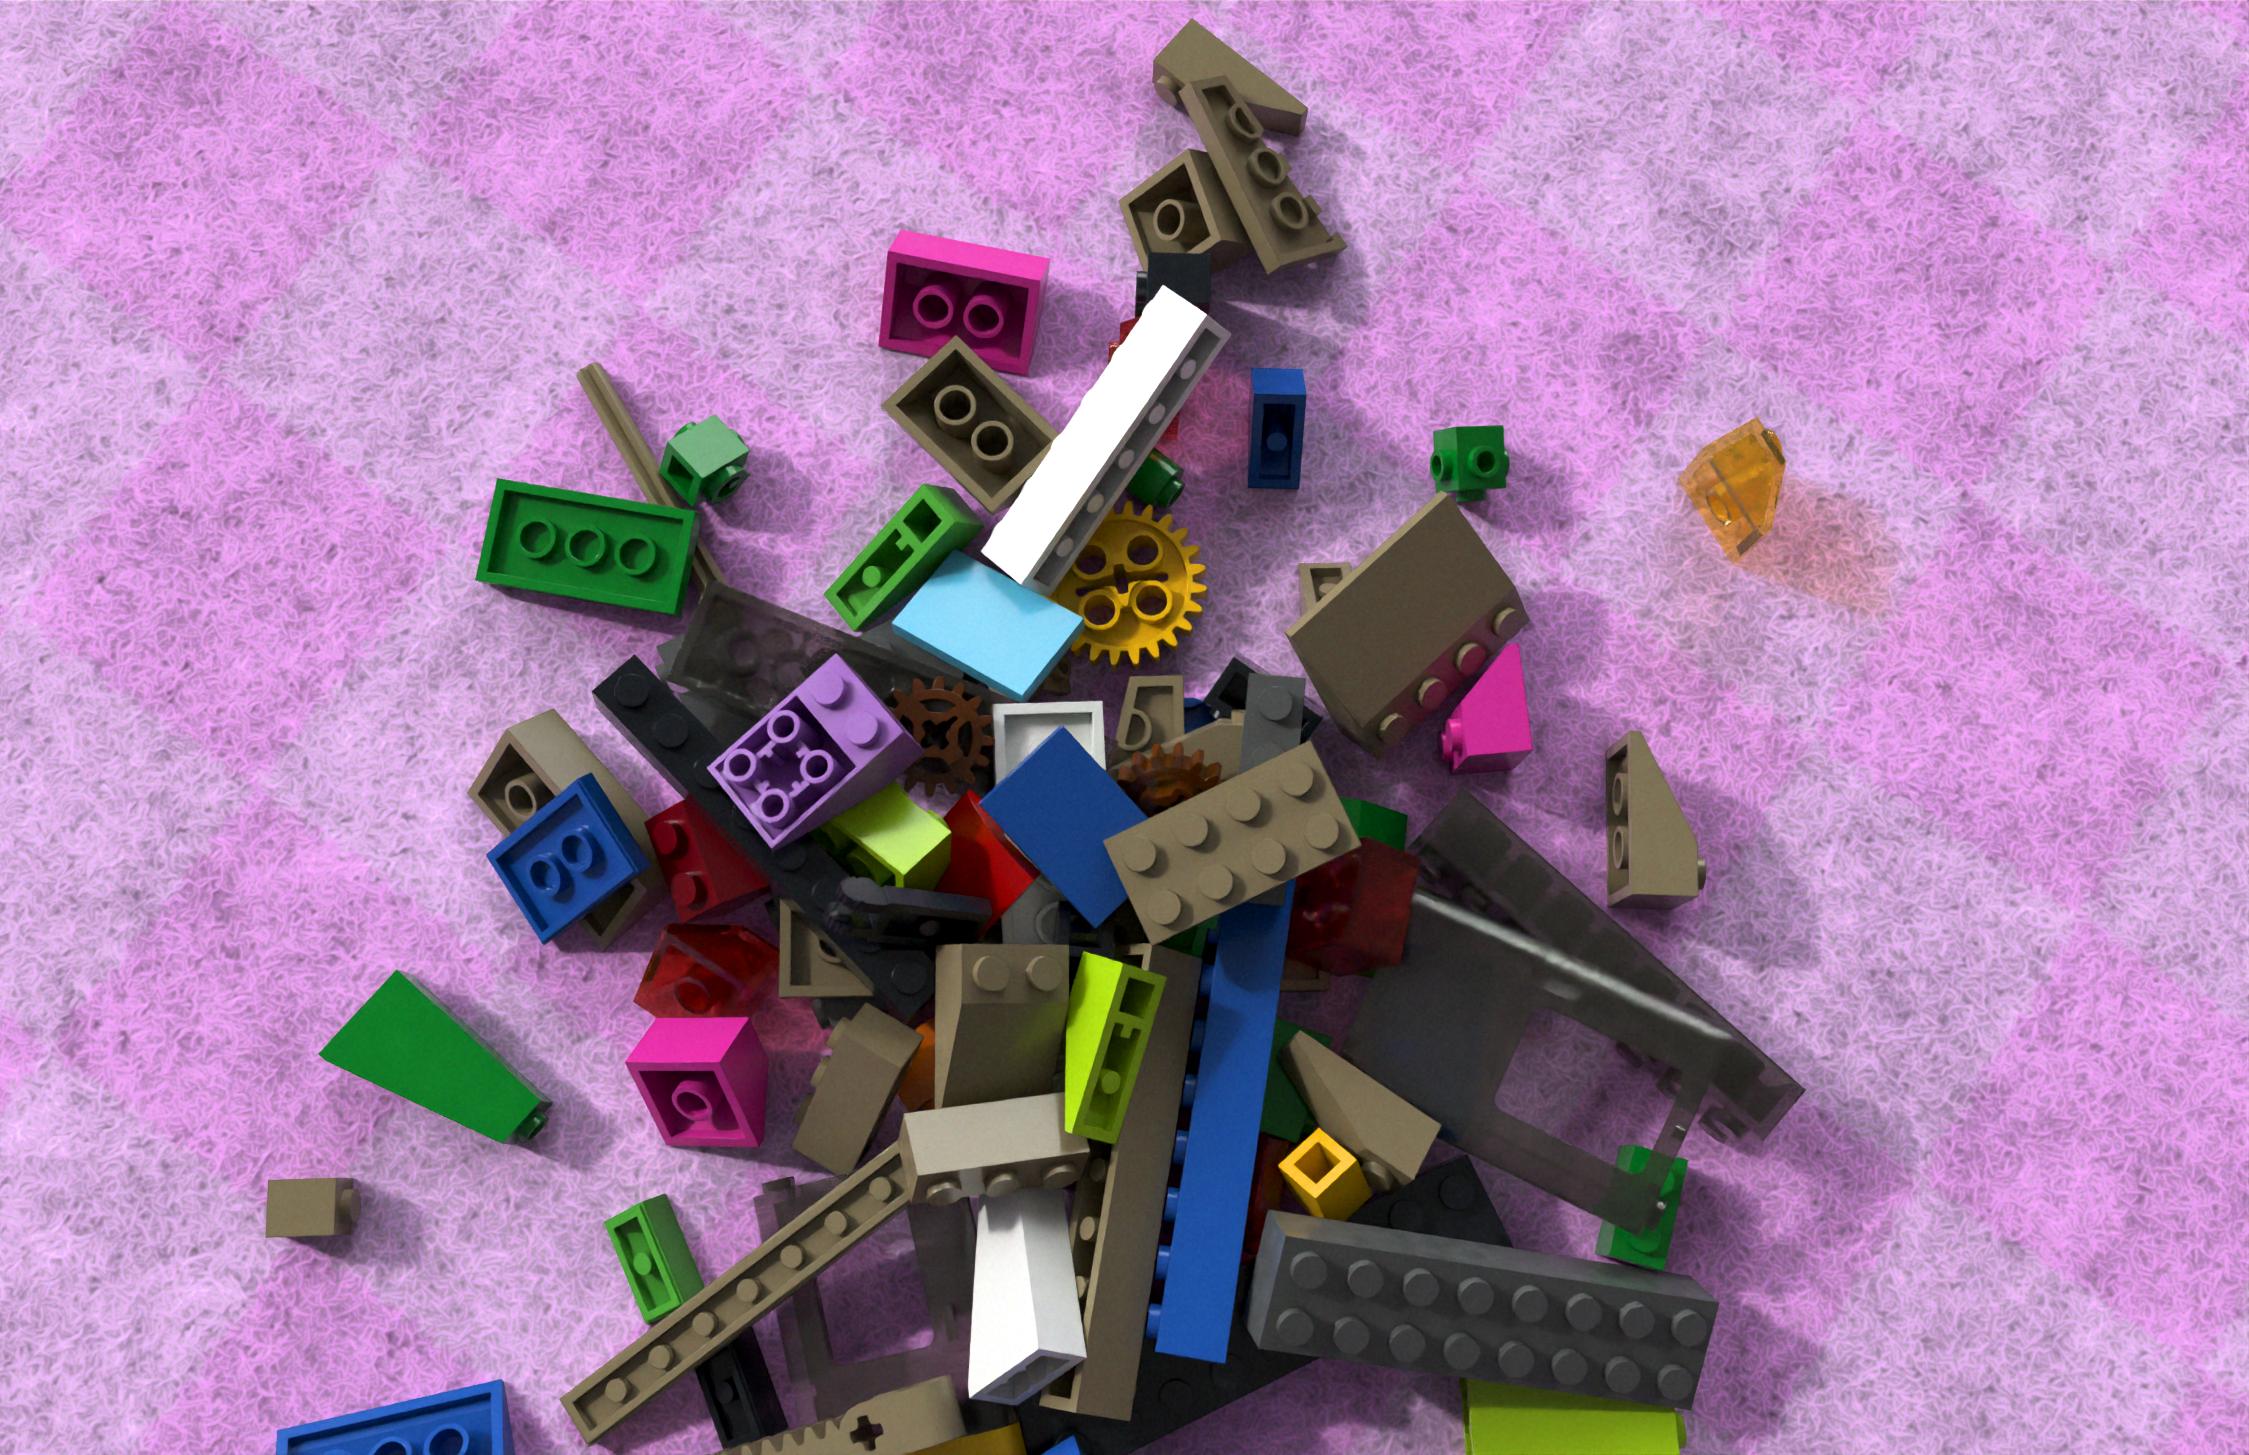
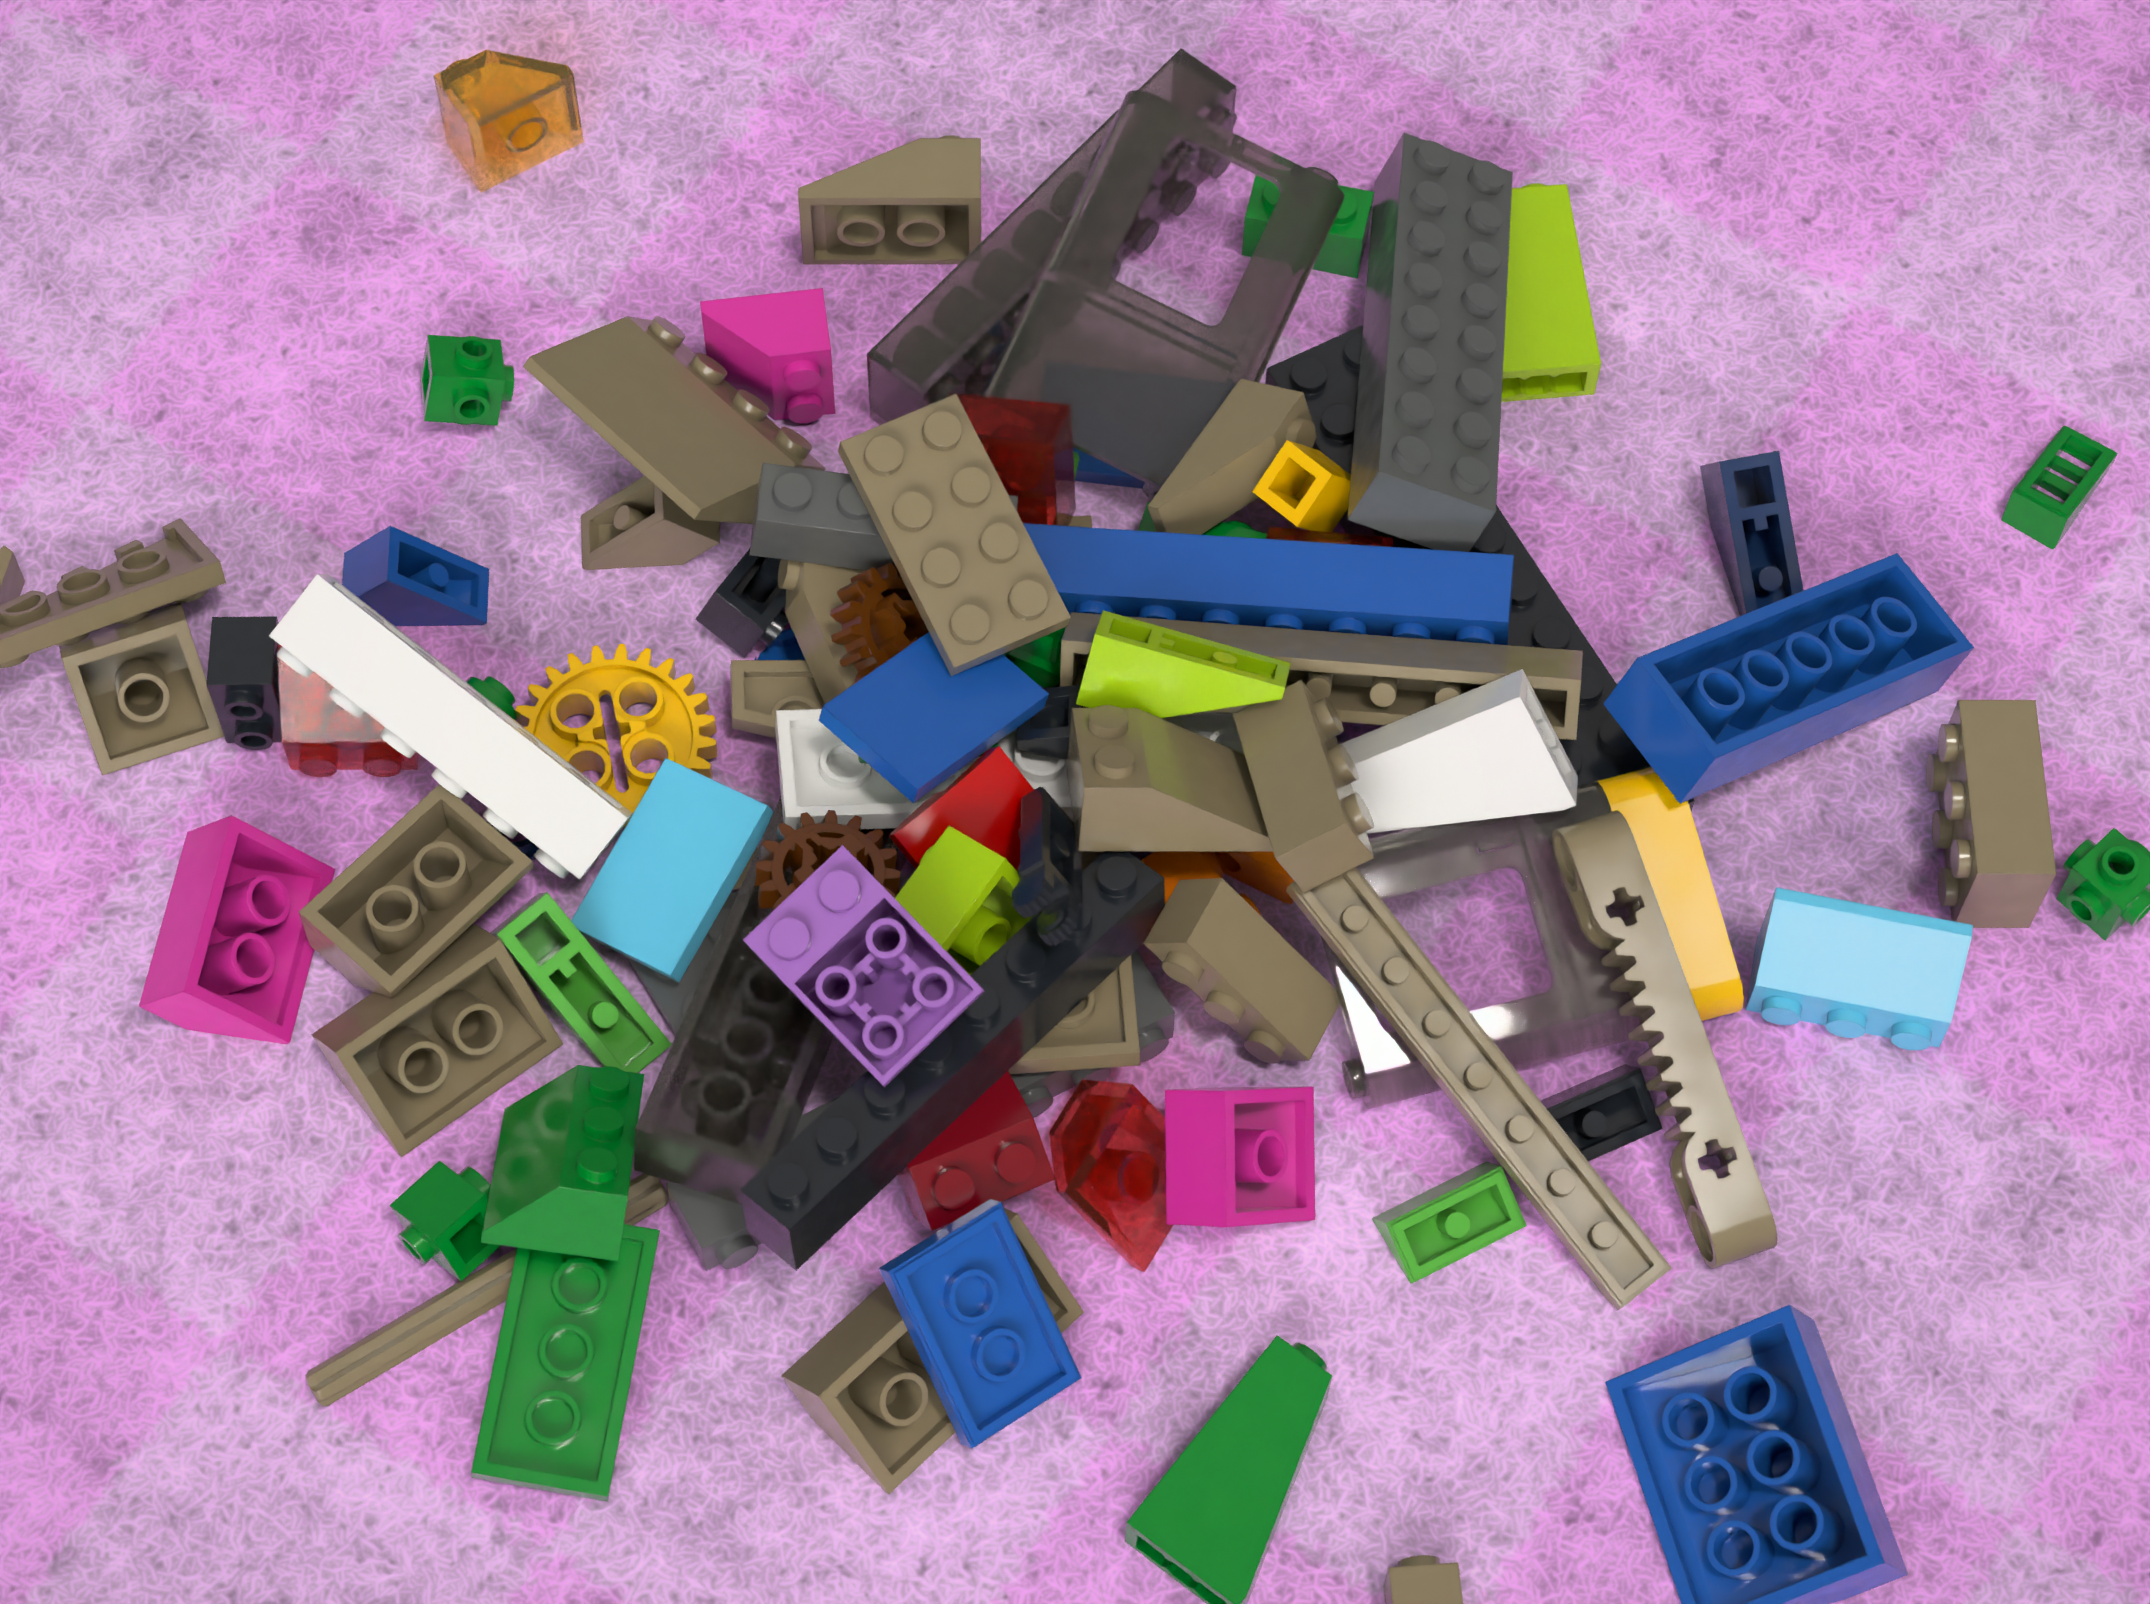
camera: 90 degrees left, 15 degrees down
none -> dark tan slope [311,924,563,1158]
none -> green slope [481,1065,644,1261]

